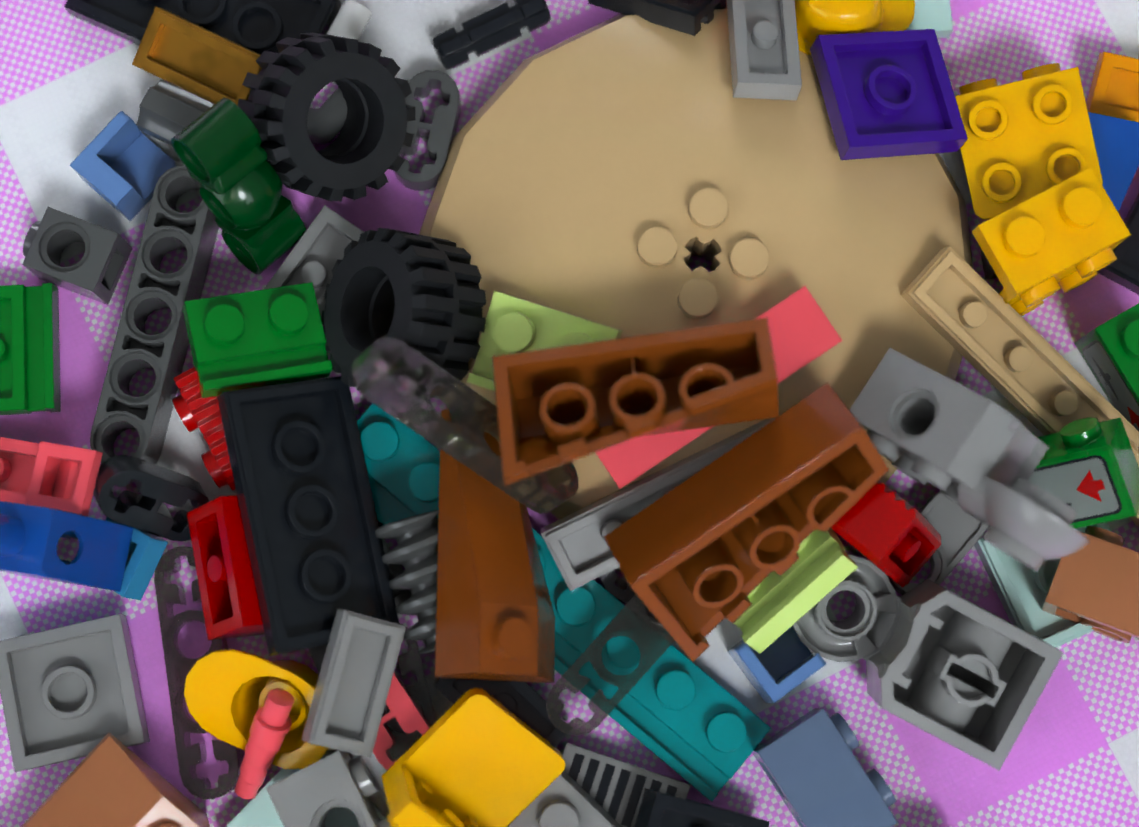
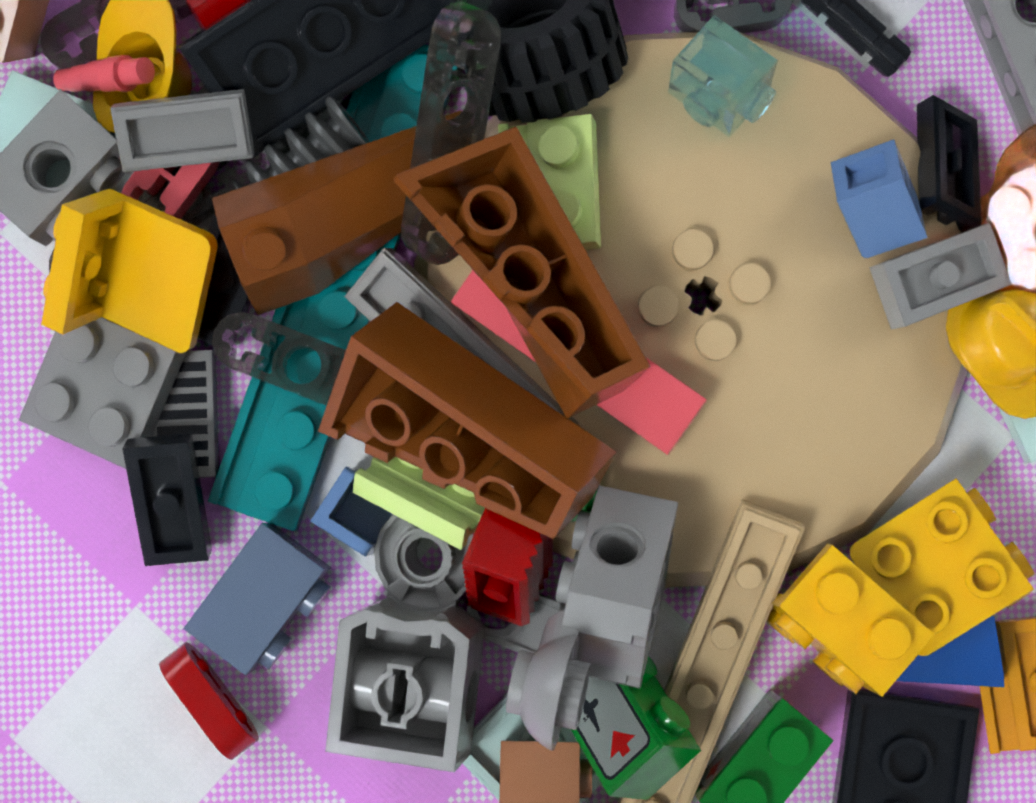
camera: 70 degrees right, 5 degrees up
dark purple plate [810,29,968,160] -> none
none -> clear light blue brick [668,15,778,137]
none -> medium blue panel [831,139,927,258]

